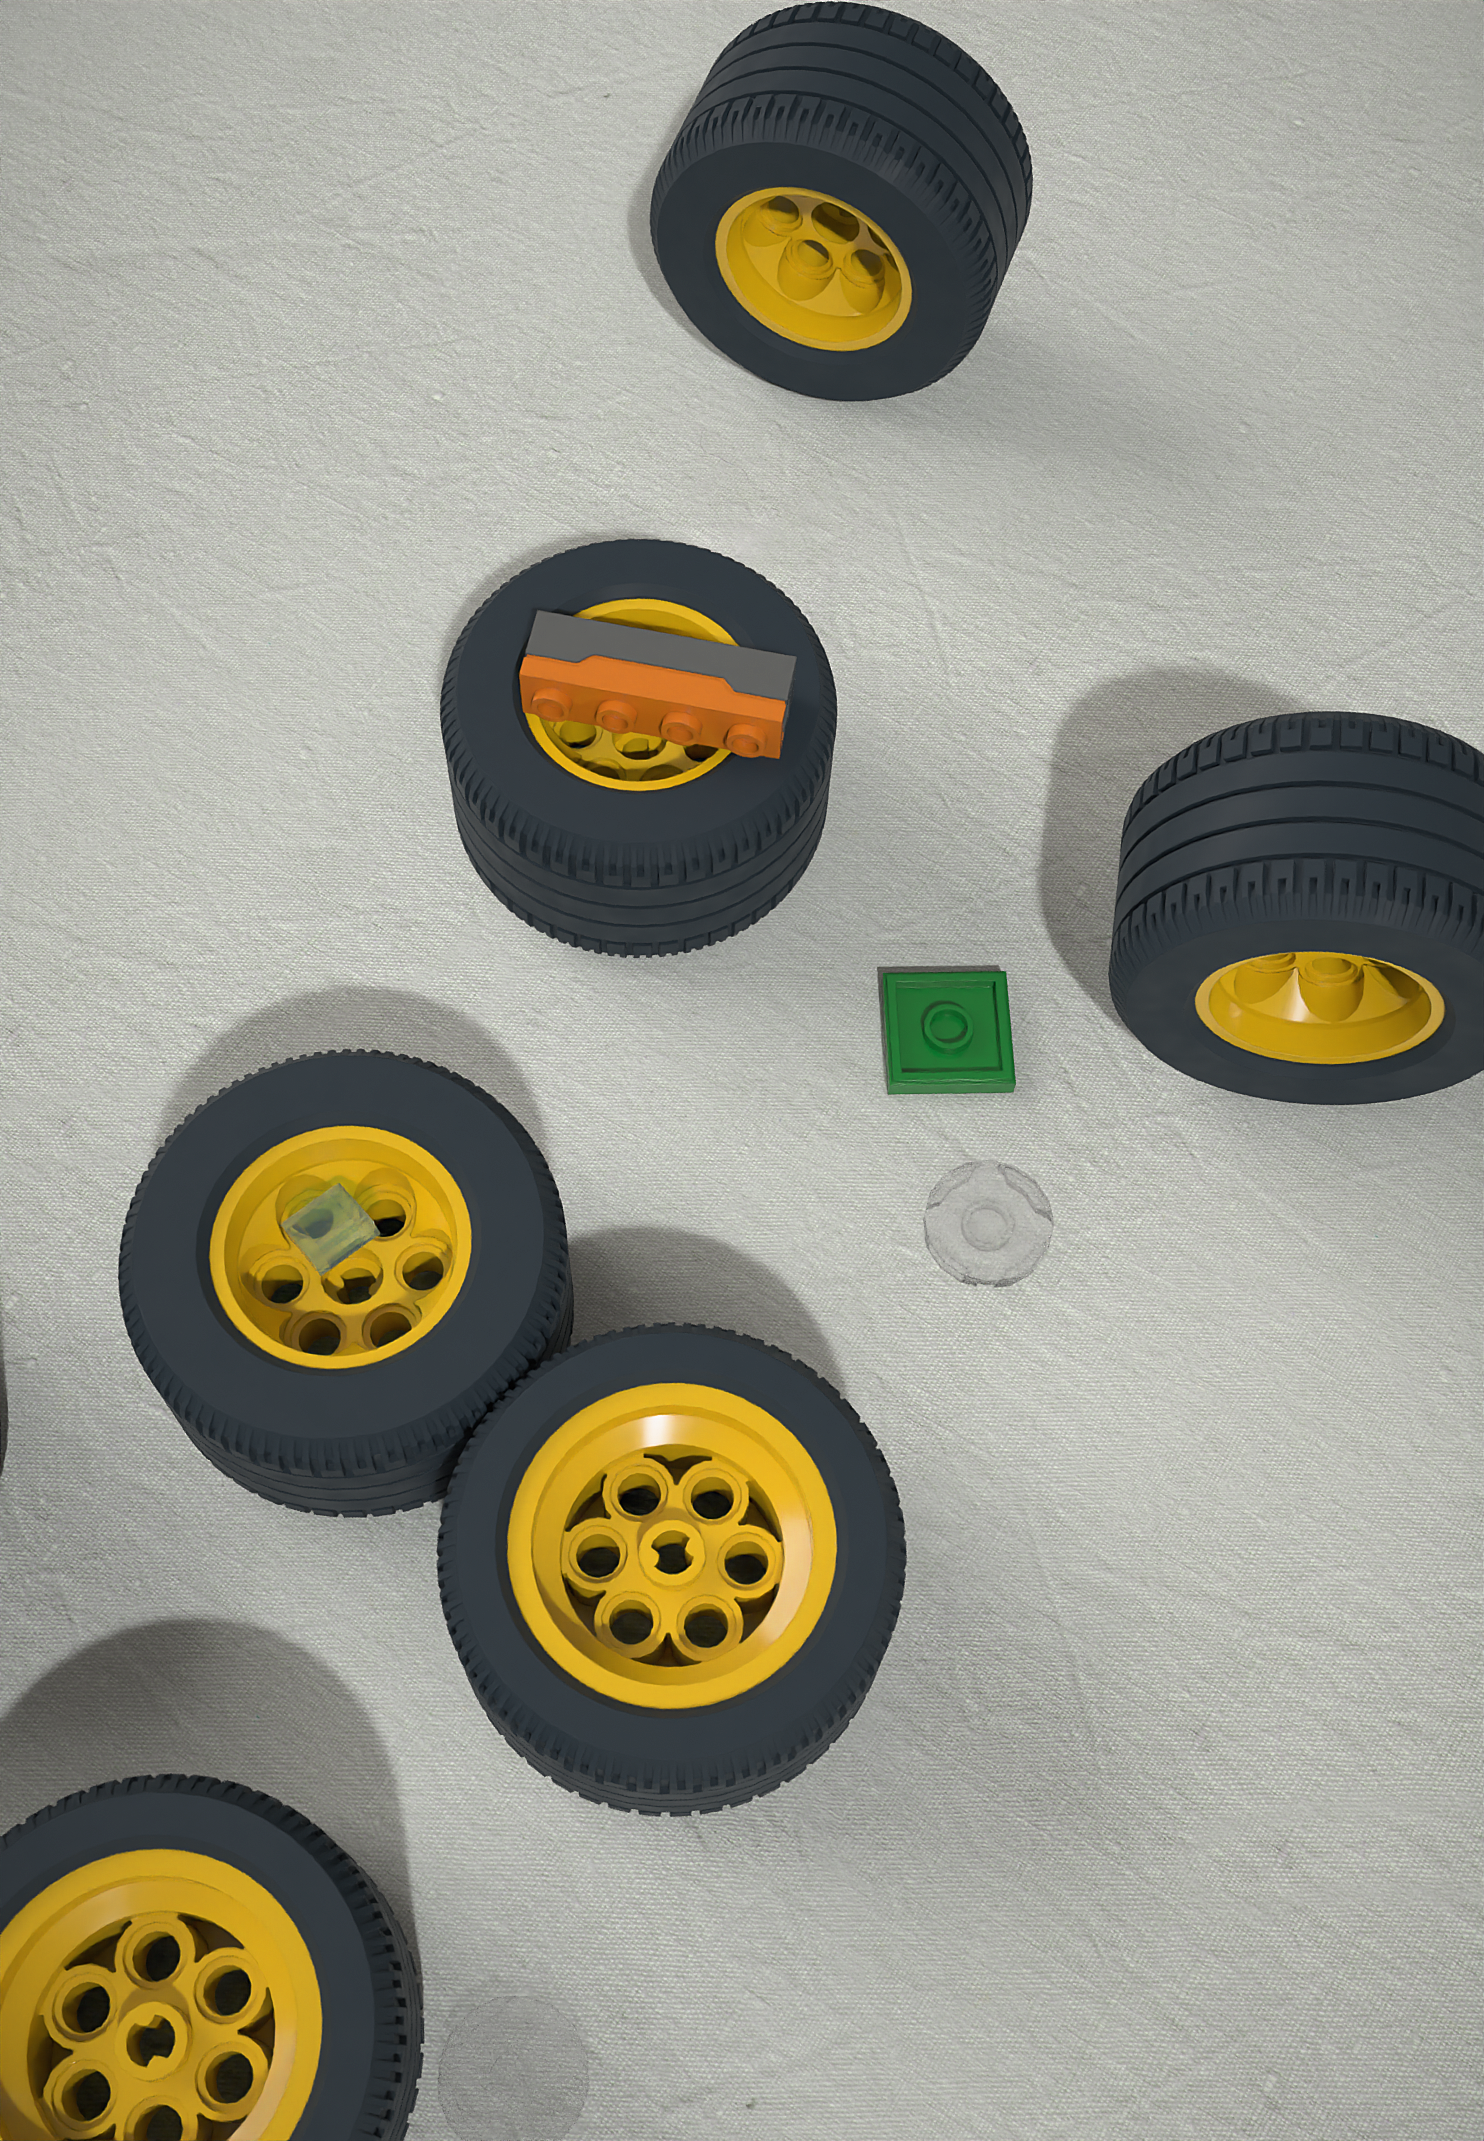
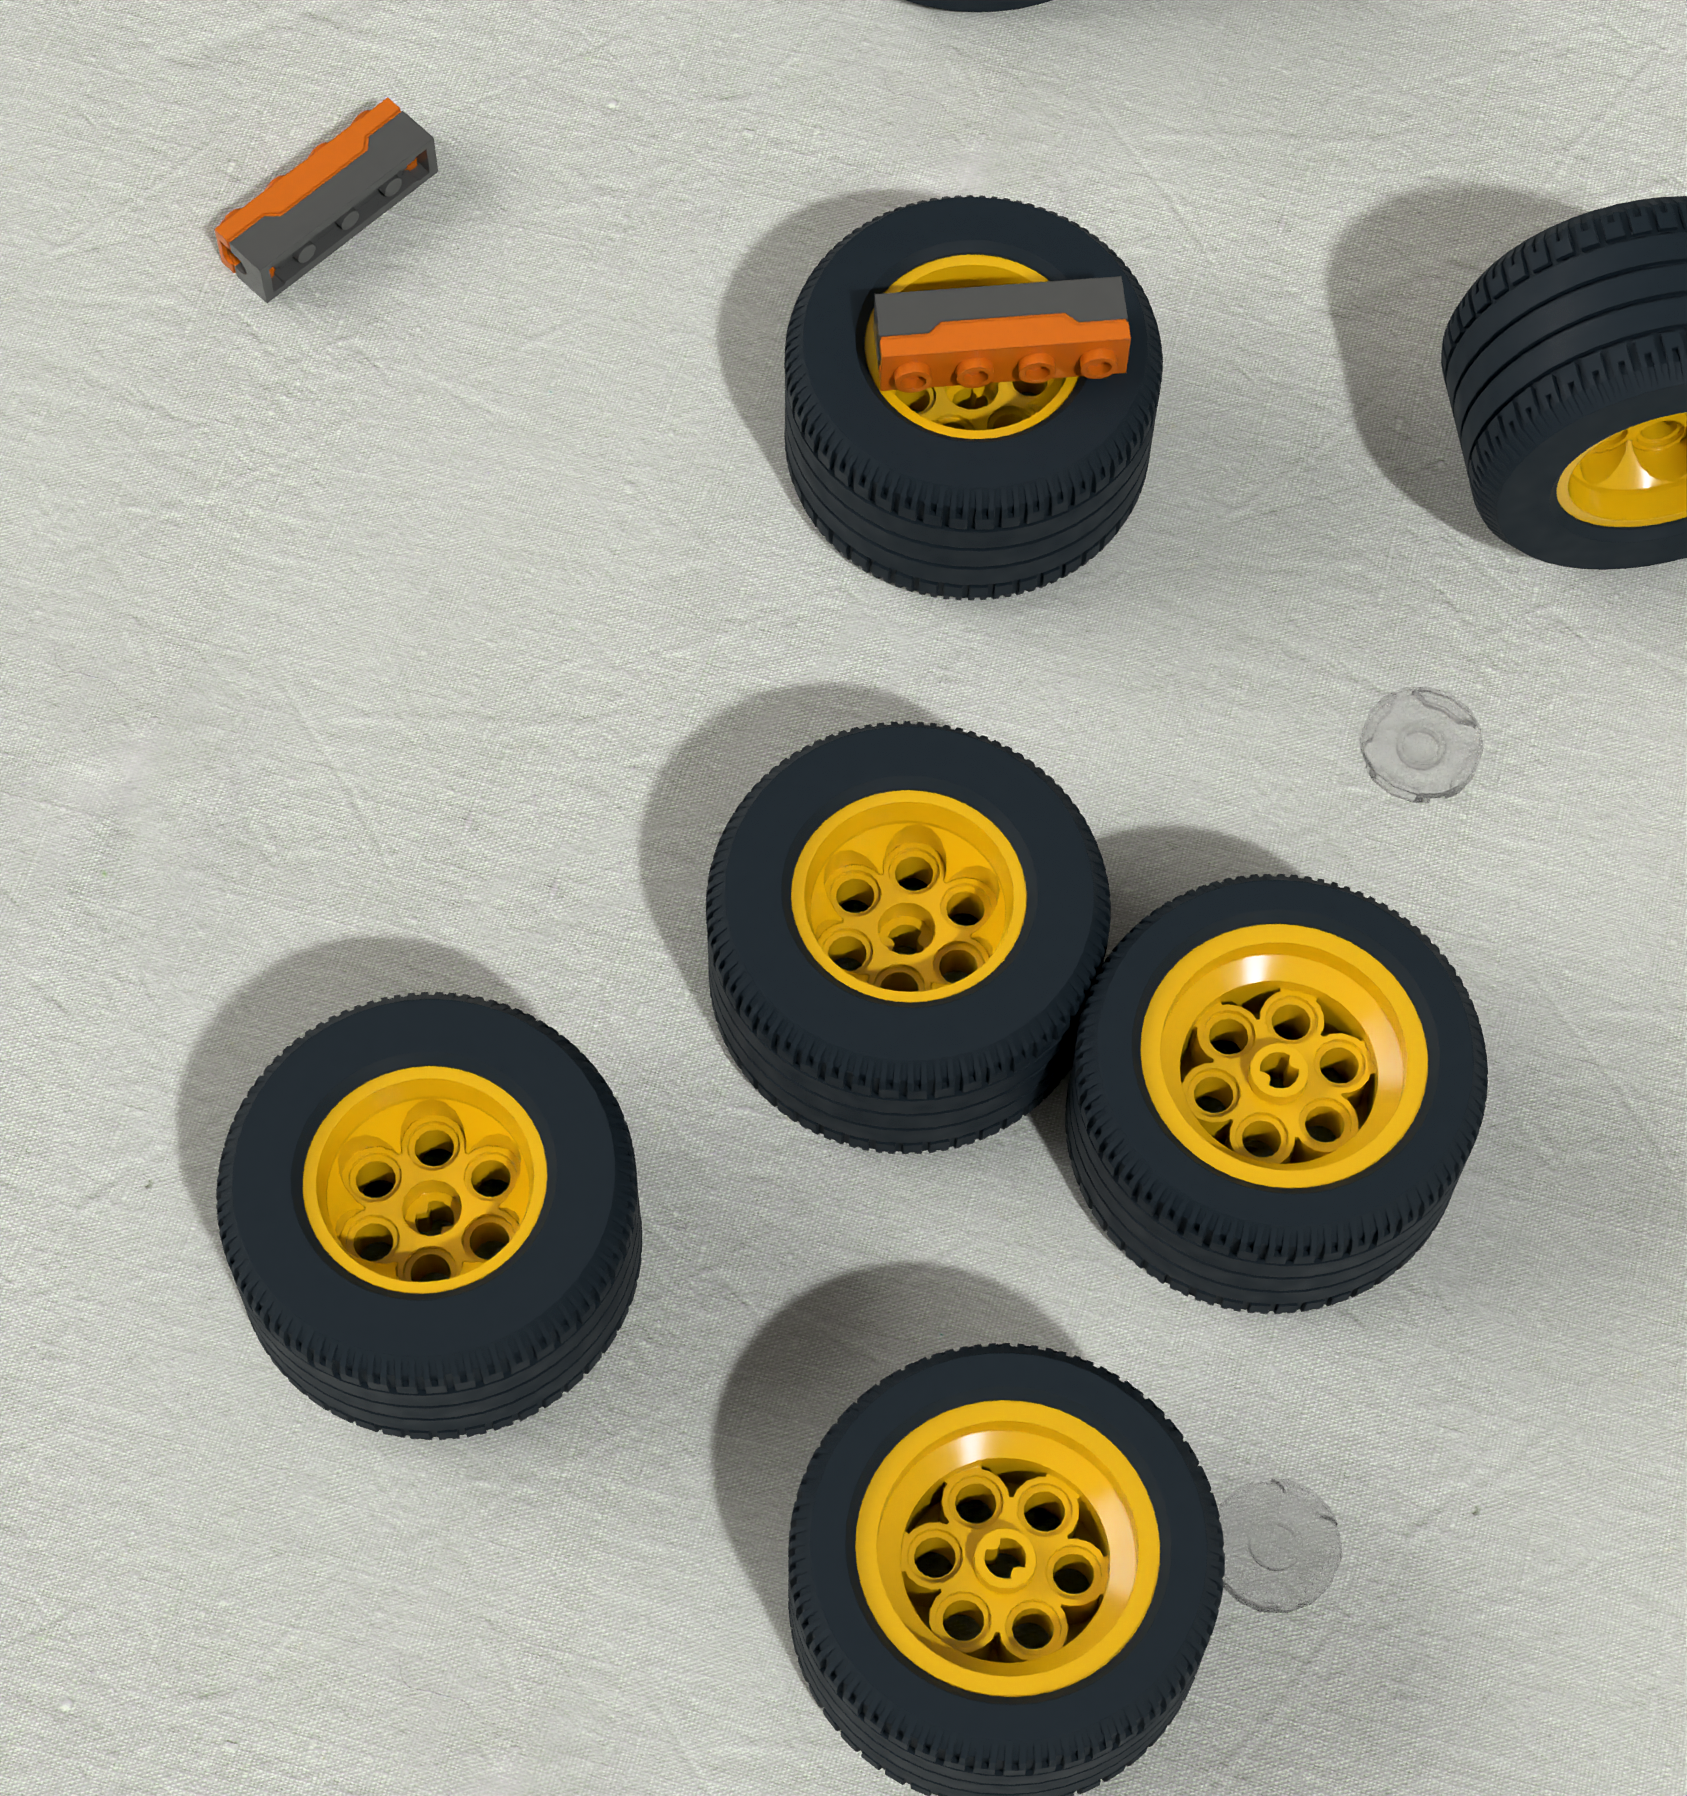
camera: 15 degrees left, 0 degrees up
clear light blue tile [281,1183,380,1276] -> none
green tile [881,971,1016,1095] -> none
none -> dark grey piece [214,97,438,303]

